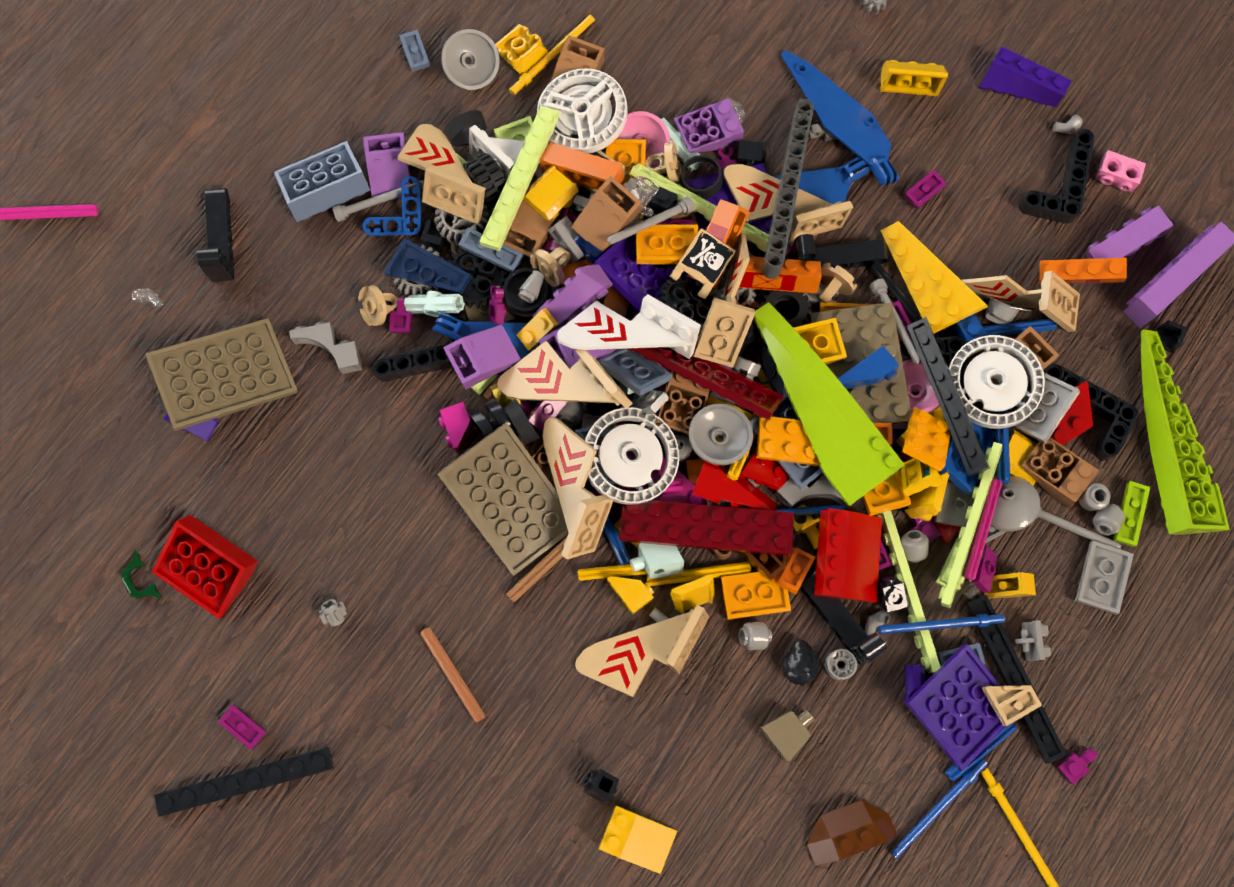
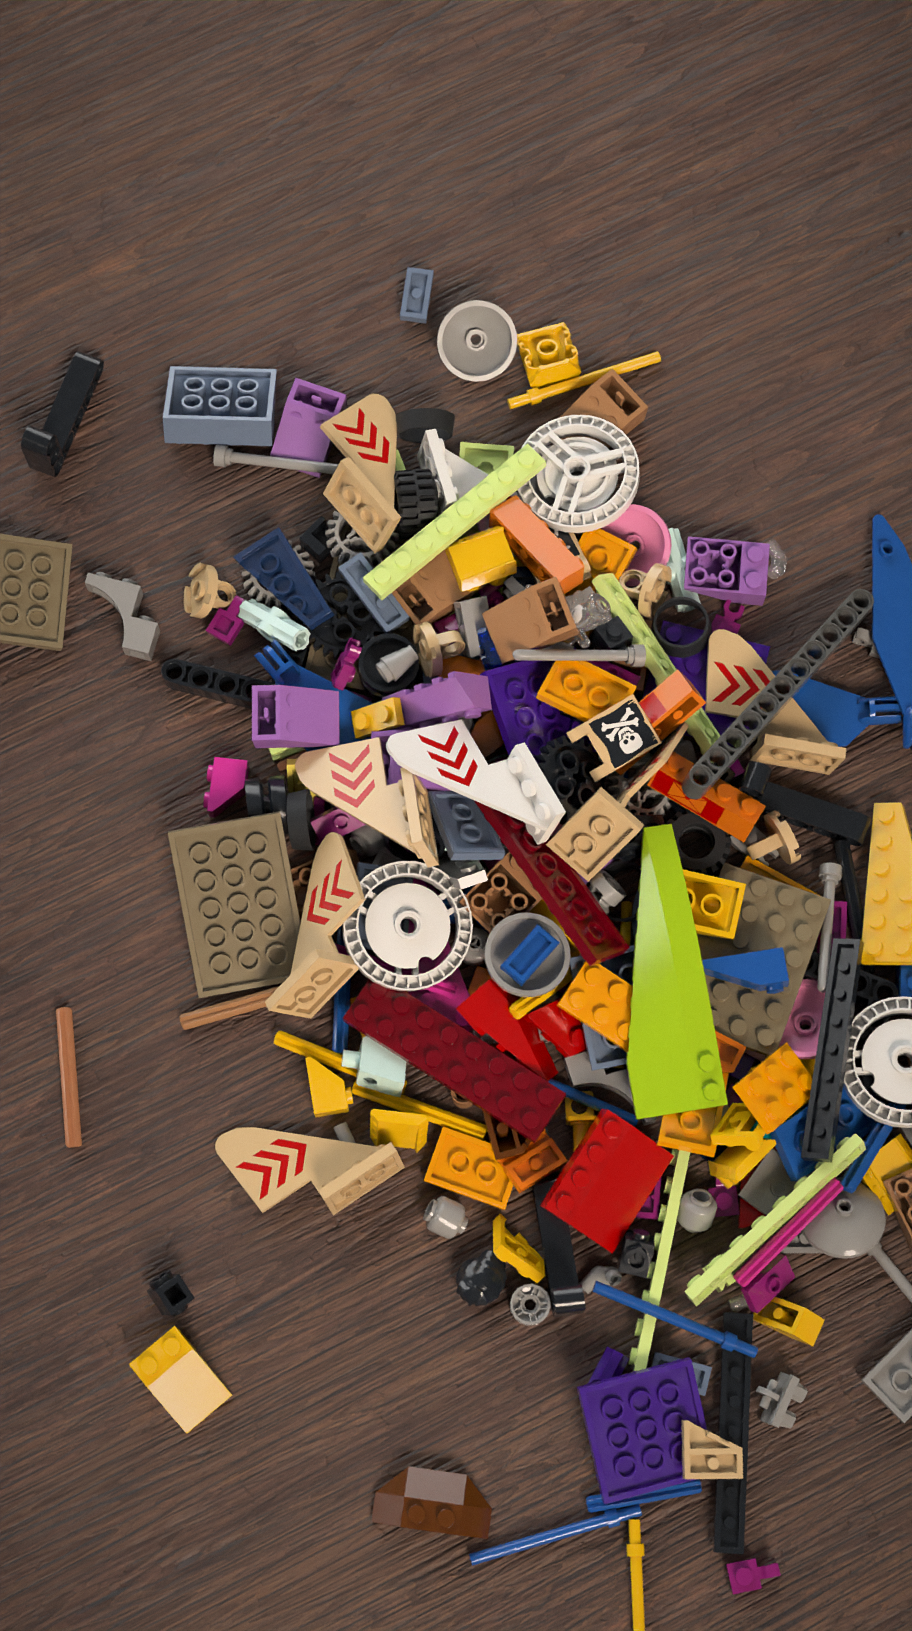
camera: 30 degrees right, 0 degrees up
blue beam [363,176,422,235] -> none
black brick [736,140,766,166] -> none
dark tan torso [759,710,814,762] -> none
none -> yellow wing [493,1214,545,1283]
none -> blue tile [500,924,560,987]

